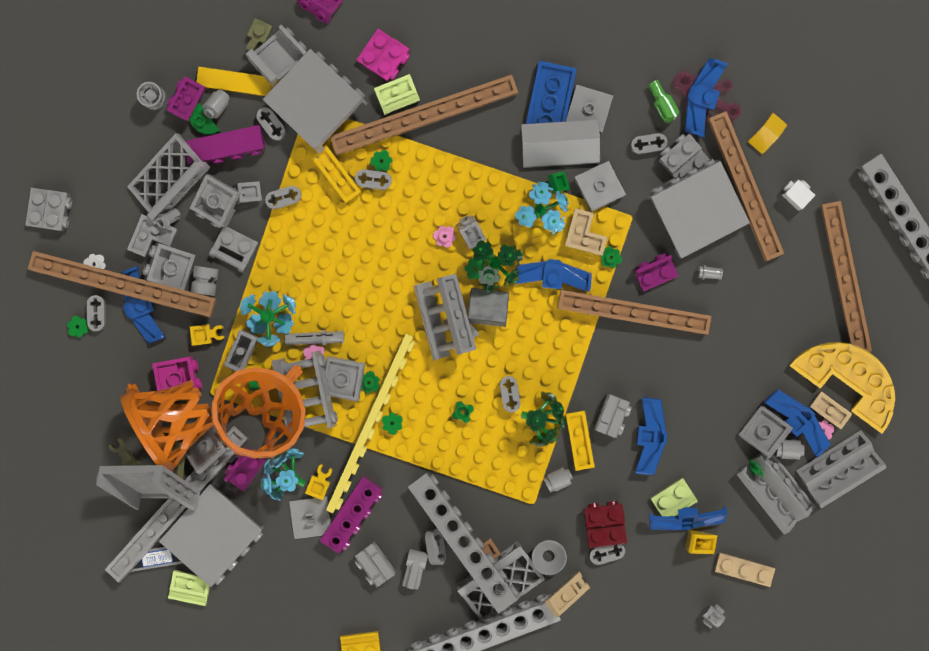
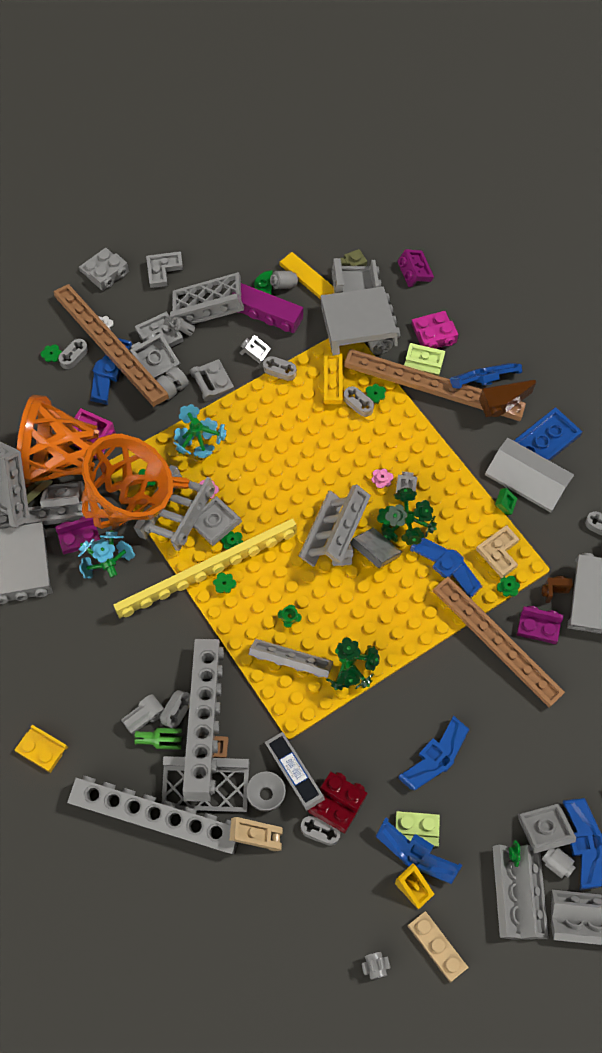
camera: 35 degrees right, 25 degrees down
light grey wheel [136,82,167,110] -> none
magenta bracket [167,76,206,122] -> none
light grey plate [190,174,241,228] -> none
yellow plate [190,324,225,346] -> none
light grey brick [224,329,260,371] -> none
light grey beam [257,107,286,141] -> none
light grey pin [285,330,344,346] -> none
light grey piece [289,496,331,539] -> none
yellow plate [305,464,333,500] -> none
magenta brick [320,475,383,554] -> none
light grey brick [354,541,396,587] -> none
light grey beam [500,376,520,412] -> none
medium azure plant [515,181,569,235] -> none
light grey brick [544,467,573,493] -> none
light grey plate [566,85,613,133] -> none
yellow plate [566,410,595,471] -> none
light grey plate [574,161,626,212] -> none
light grey brick [594,393,632,438] -> none
light grey pin [697,265,723,280] -> none
none -> bright green arm [135,728,182,750]
none -> light grey plate [146,251,183,288]
none -> light grey plate [249,639,333,678]
none -> tile [265,732,325,811]
none -> blue plate [450,363,522,389]
none -> reddish brown slope [479,380,536,417]
none -> reddish brown bracket [542,576,572,603]

